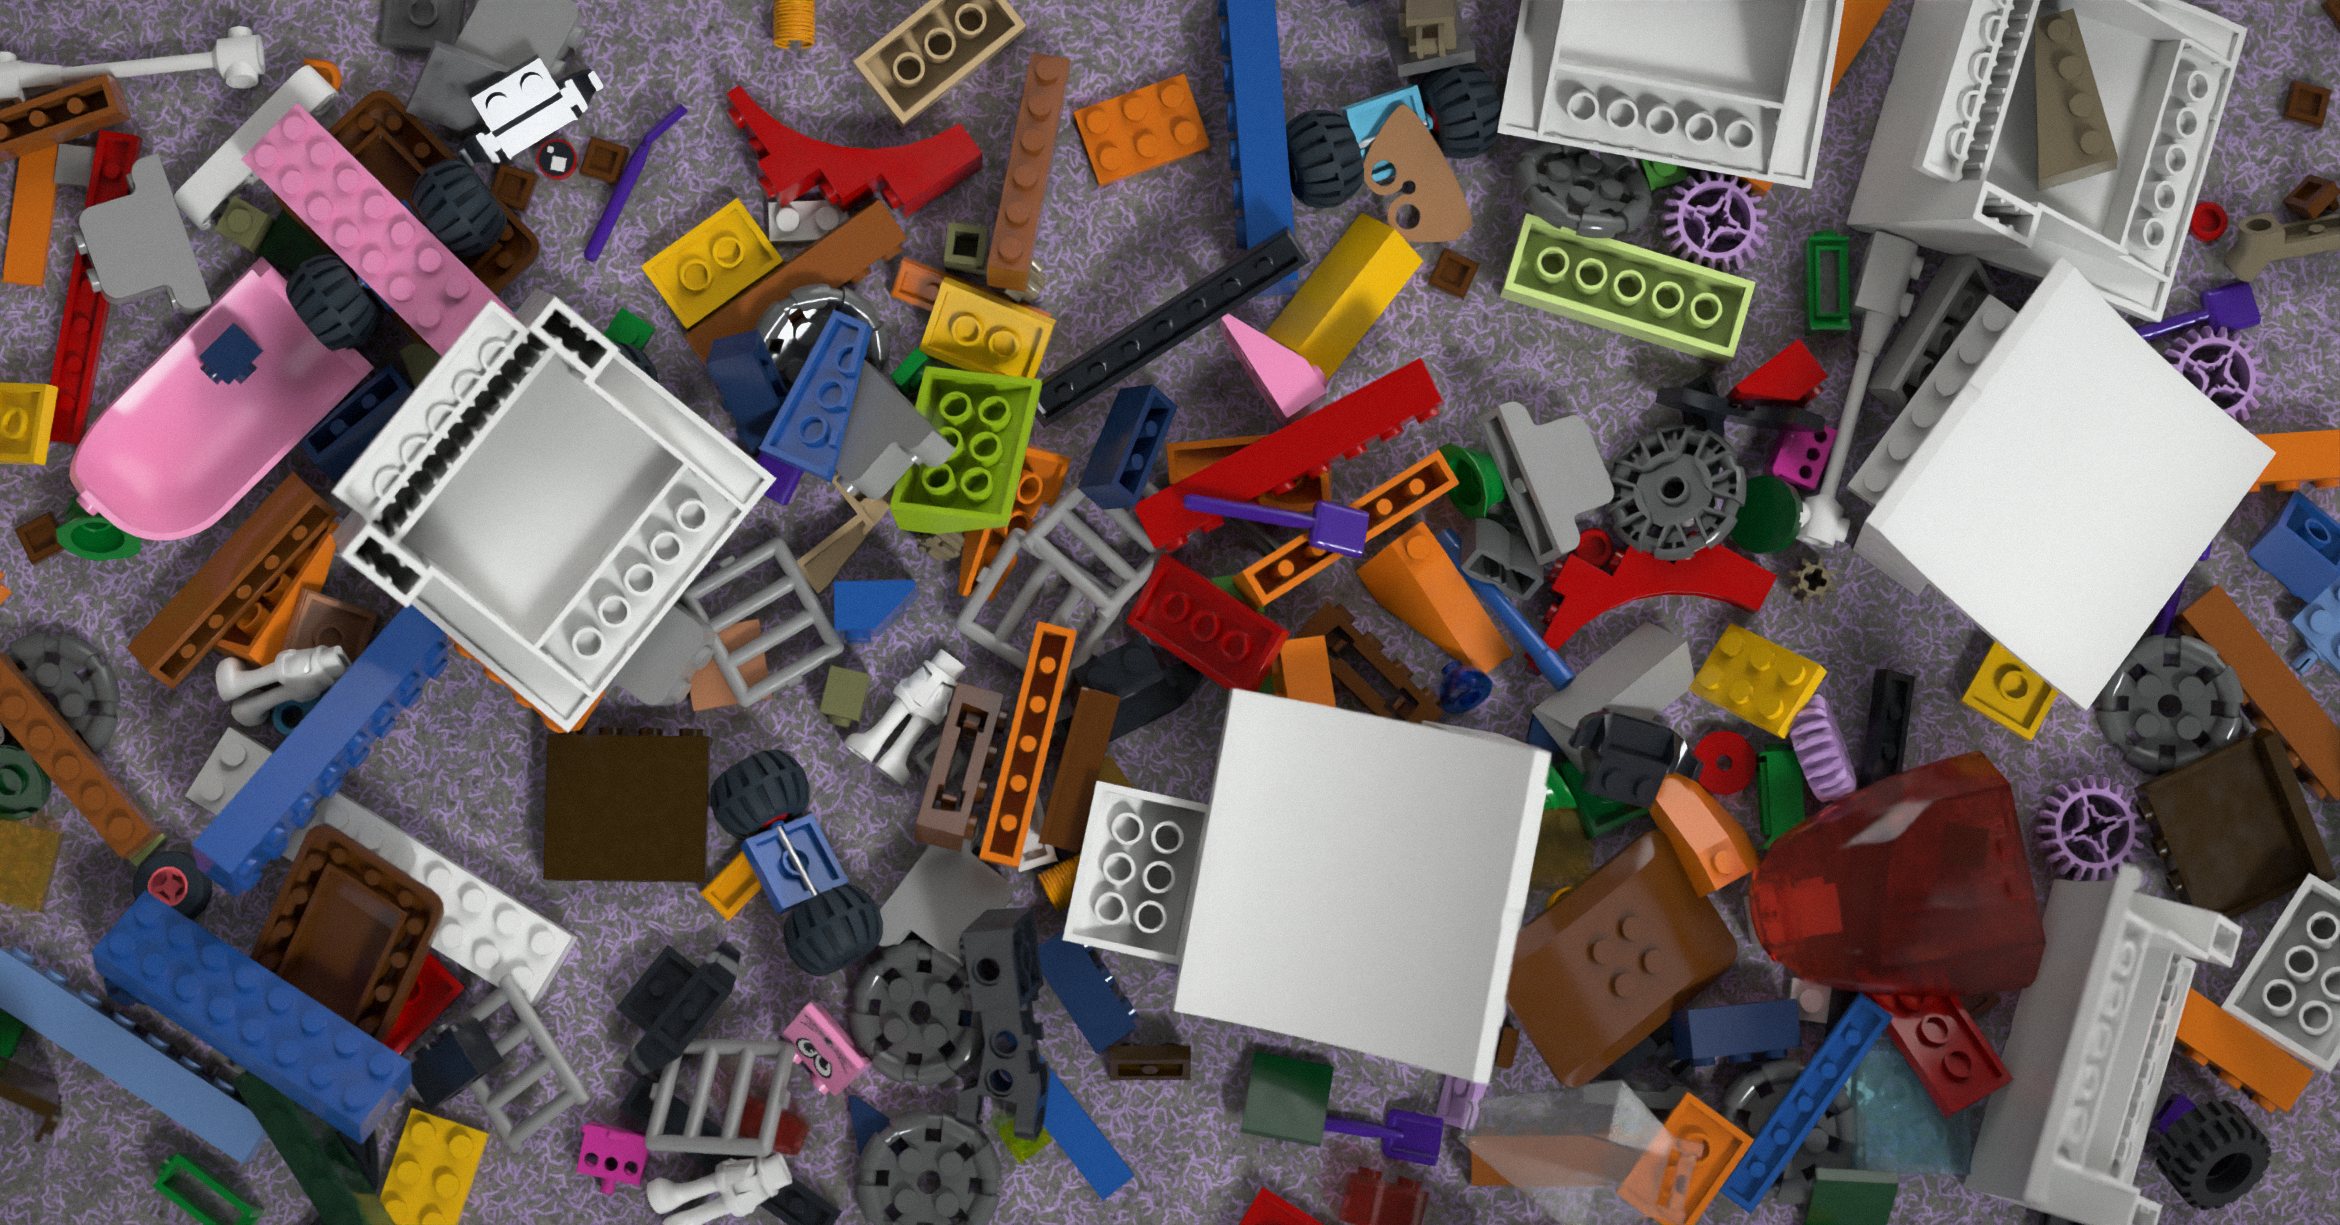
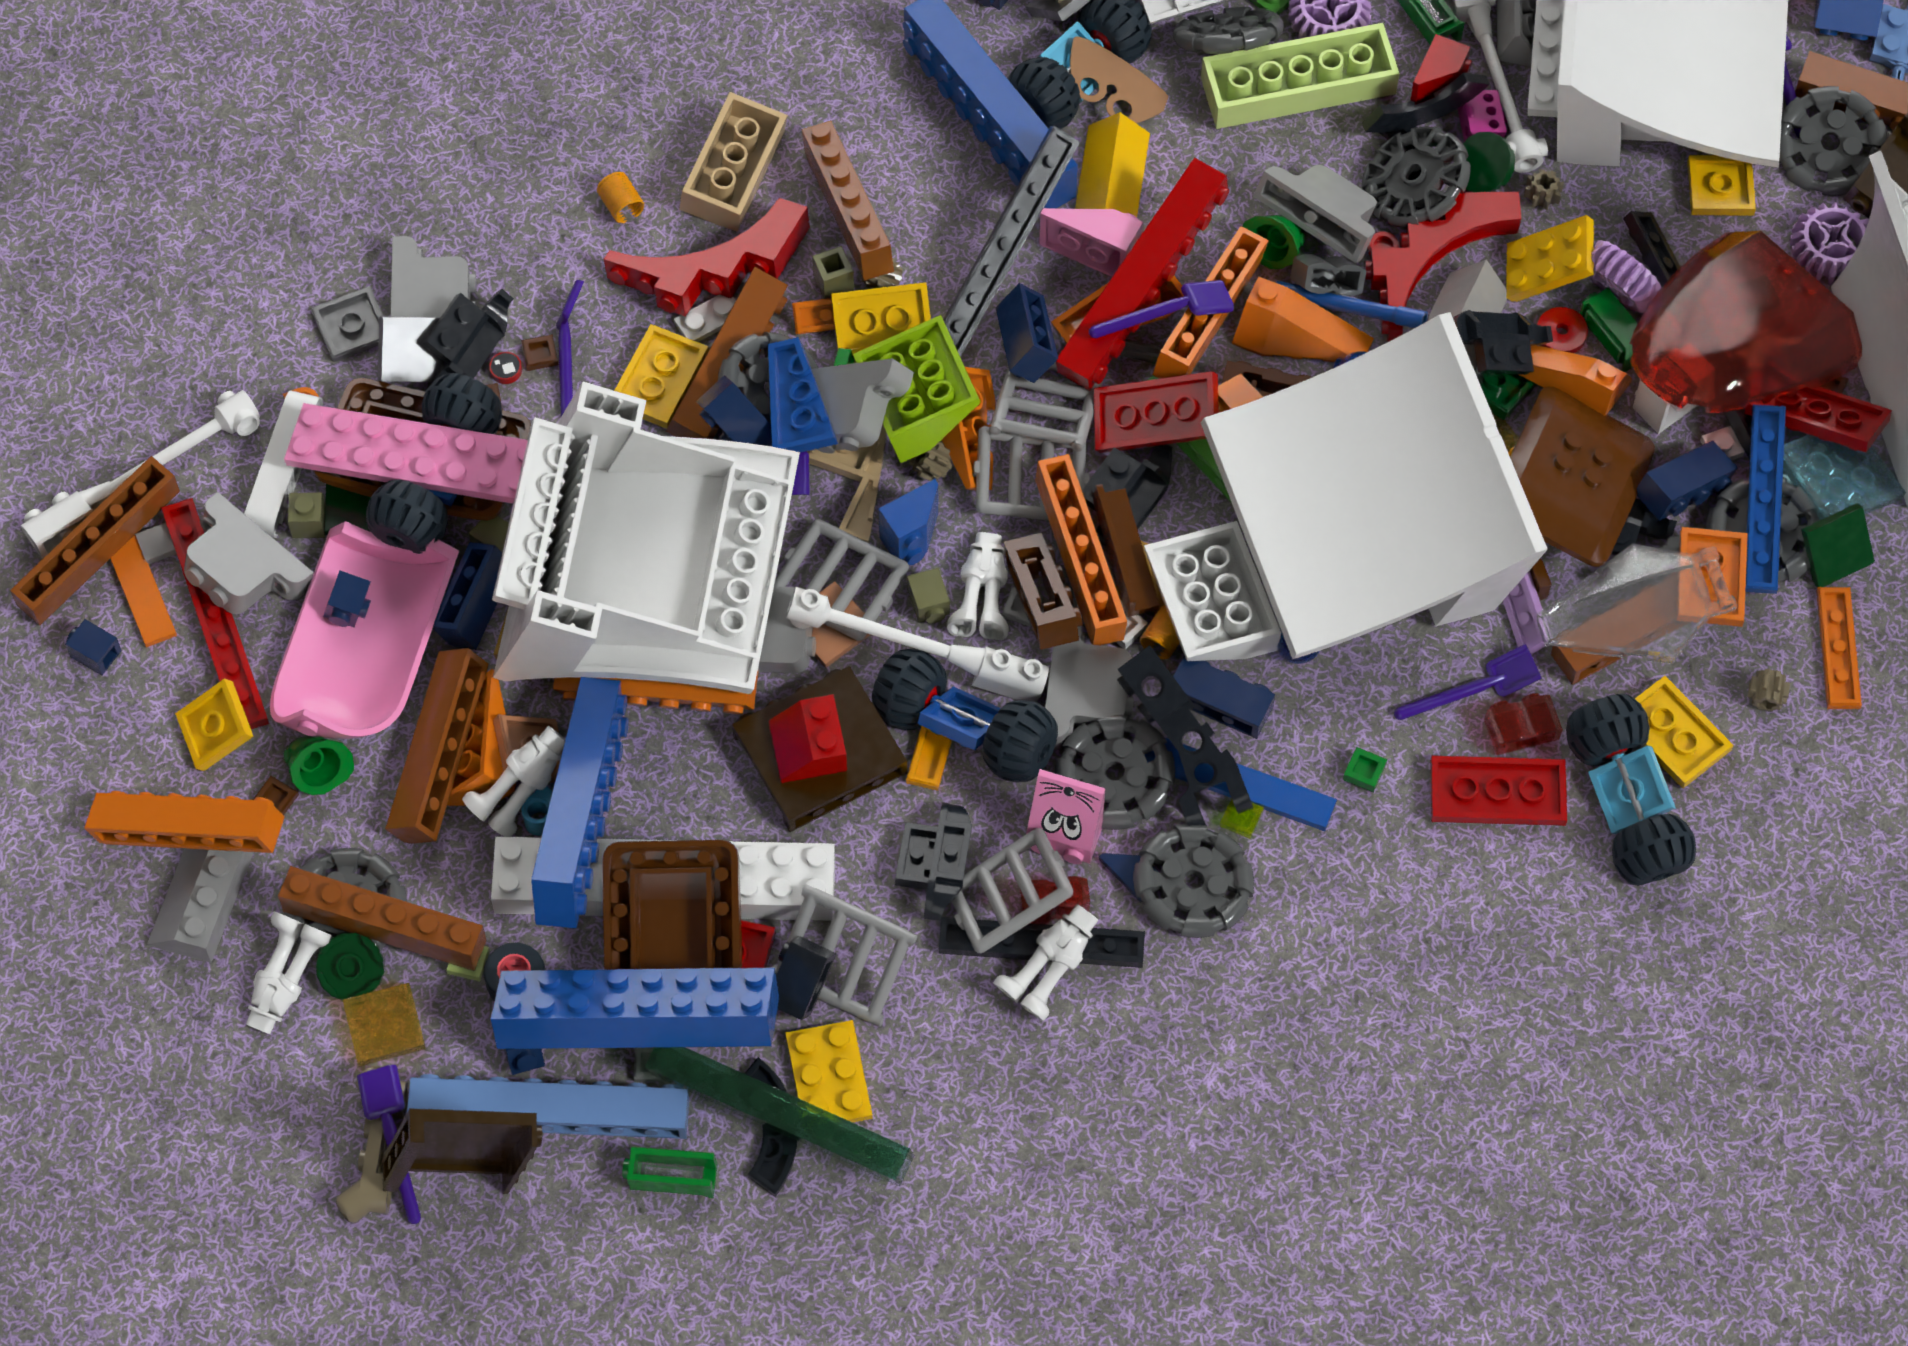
camera: 25 degrees left, 20 degrees down
dark pink piece [576,1121,650,1195] -> none
orange plate [1073,73,1211,187] -> none
dark brown plate [1110,1043,1191,1080] -> none
dark green tile [1240,1052,1334,1147] -> none
reddish brown tile [1427,247,1480,300] -> none
none -> red slope [769,694,847,783]
none -> white bar [786,587,1049,702]
none -> green plate [1343,747,1387,793]

